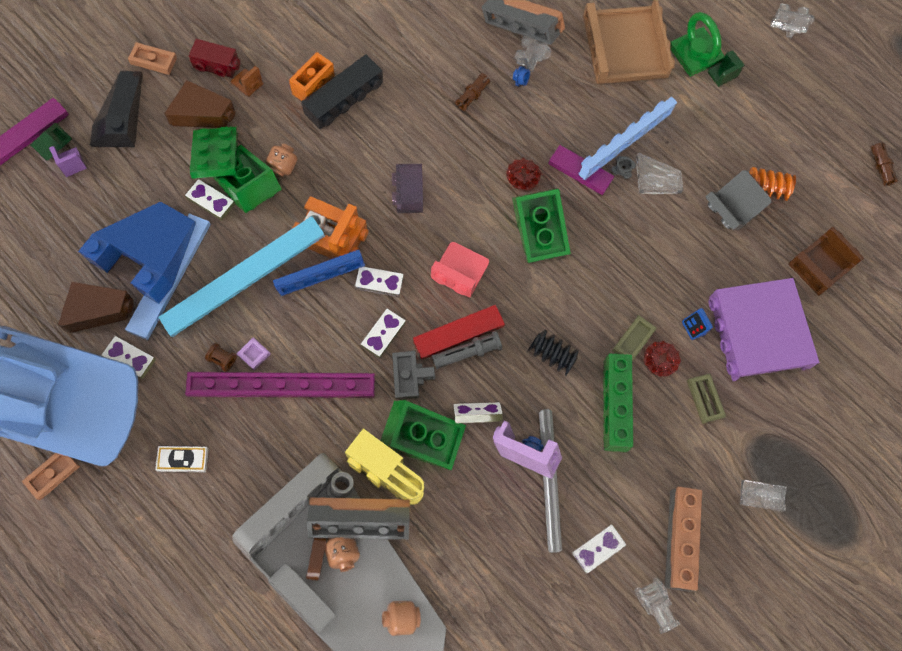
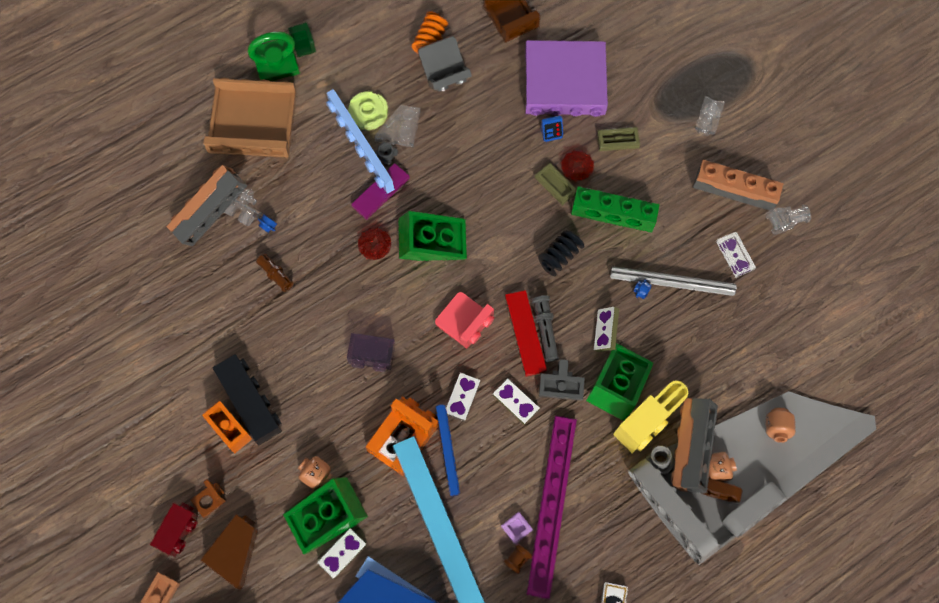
camera: 75 degrees left, 0 degrees up
green plate [190,127,238,179] -> none
lavender panel [493,421,562,479] -> none
none -> yellowish green tile [348,91,388,130]

